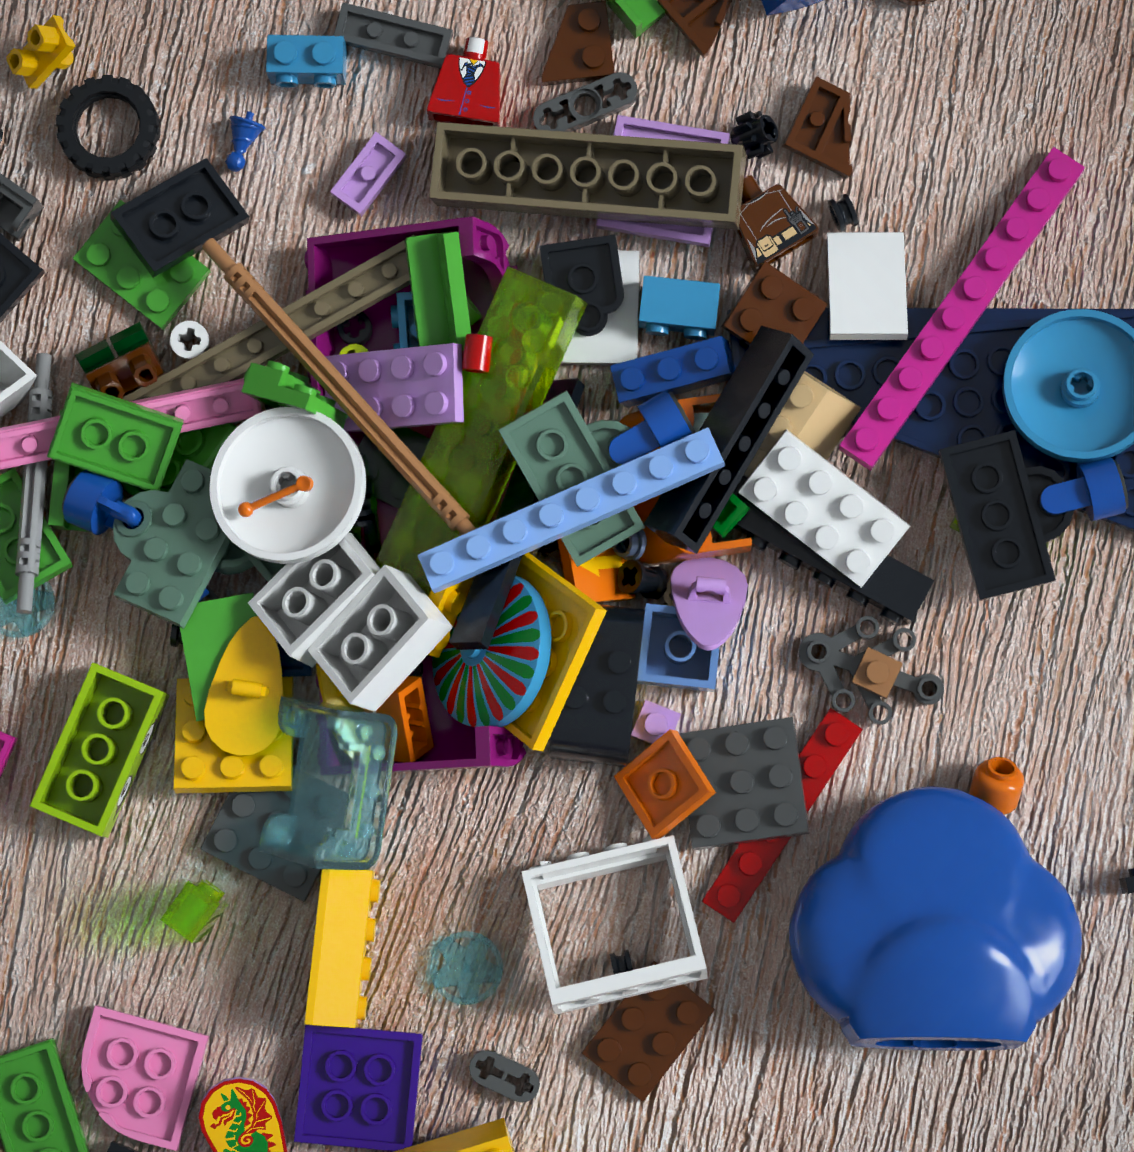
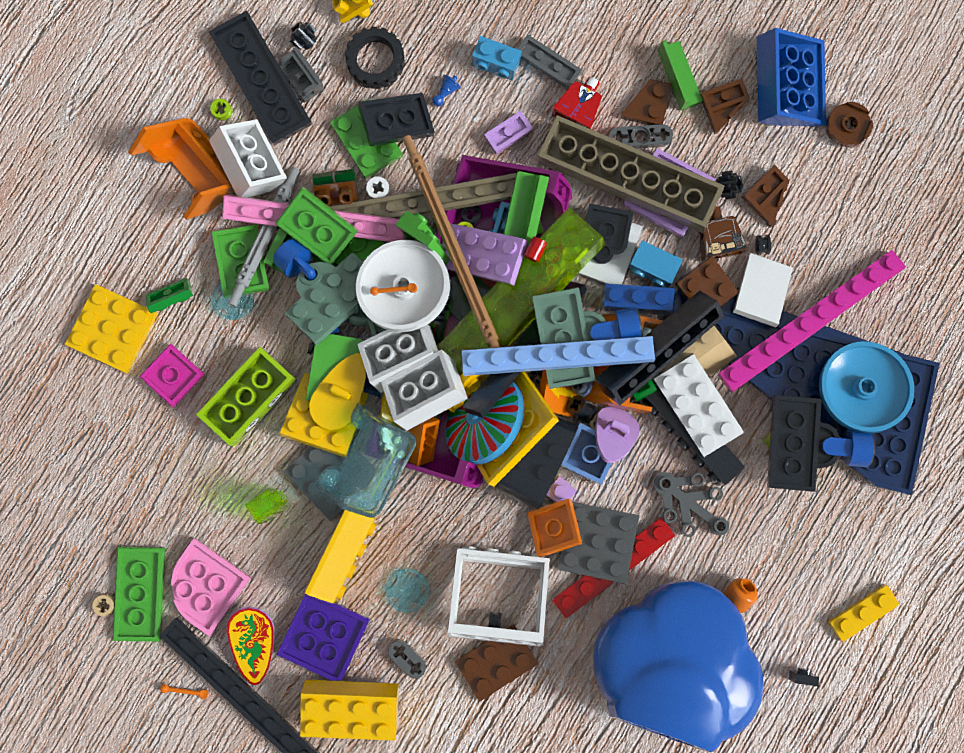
camera: 10 degrees right, 0 degrees up
medium nougat plate [851,647,903,699] -> none

